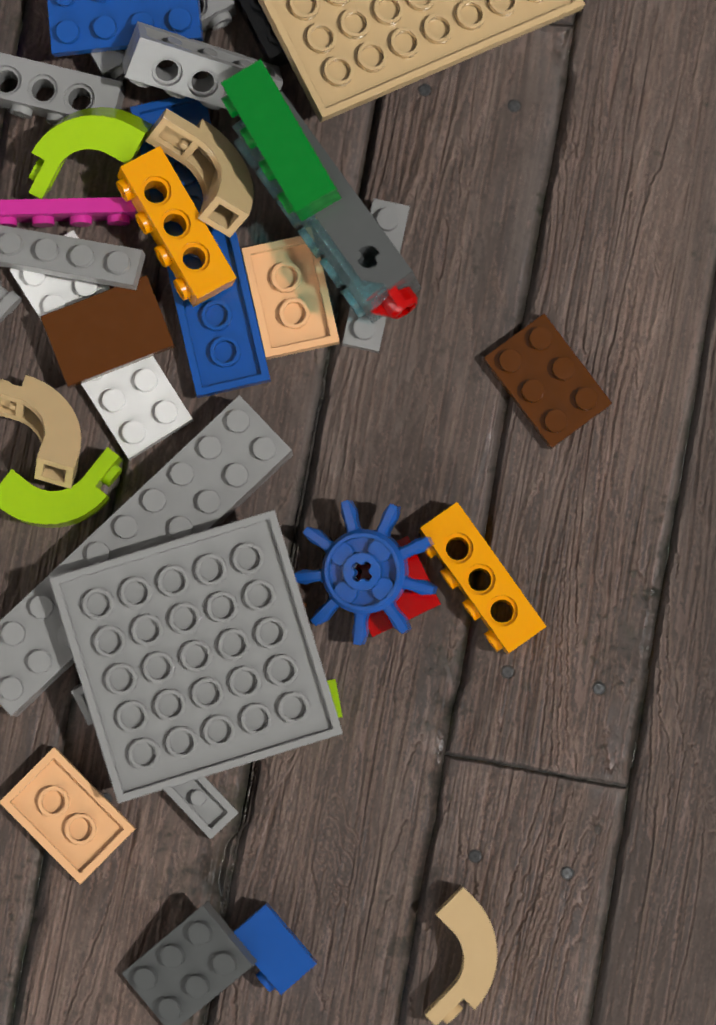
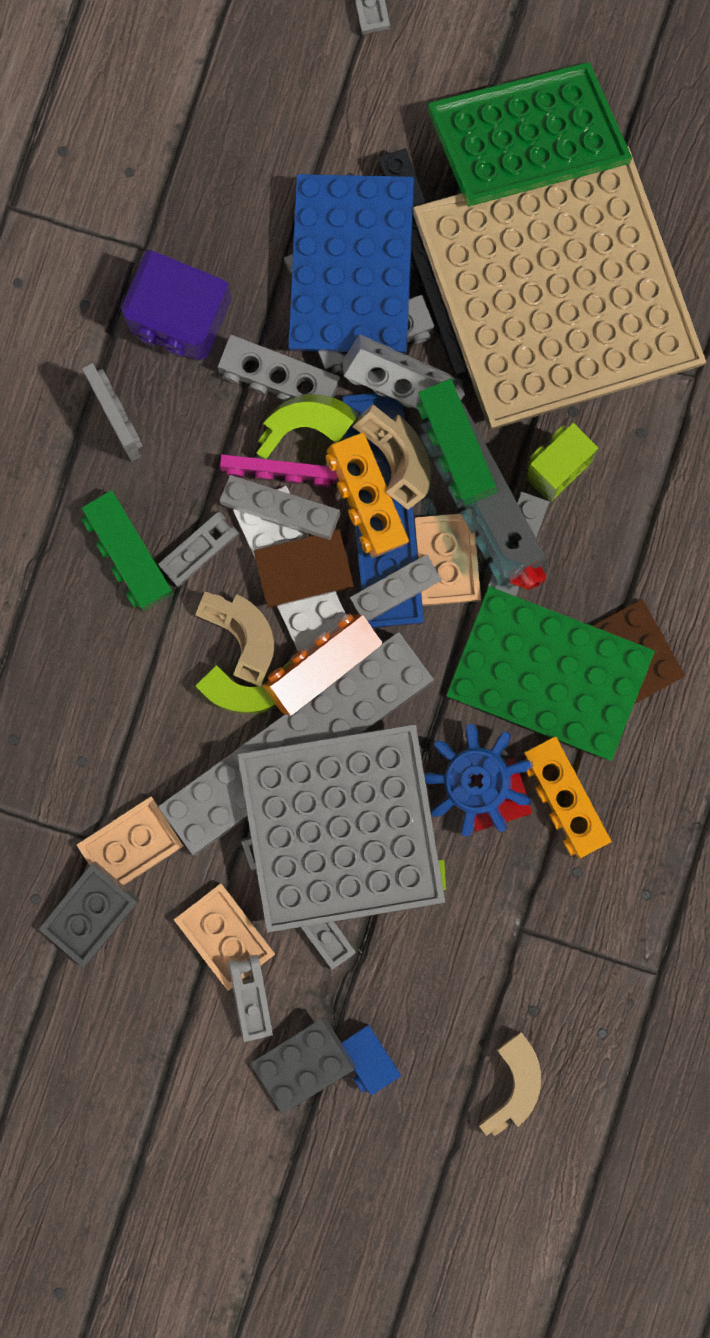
camera: 10 degrees right, 0 degrees up
none -> light grey plate [228,954,273,1042]
none -> brick [262,613,383,715]
none -> light grey plate [350,554,442,622]
none -> green plate [446,586,655,761]
none -> lime brick [525,422,599,503]

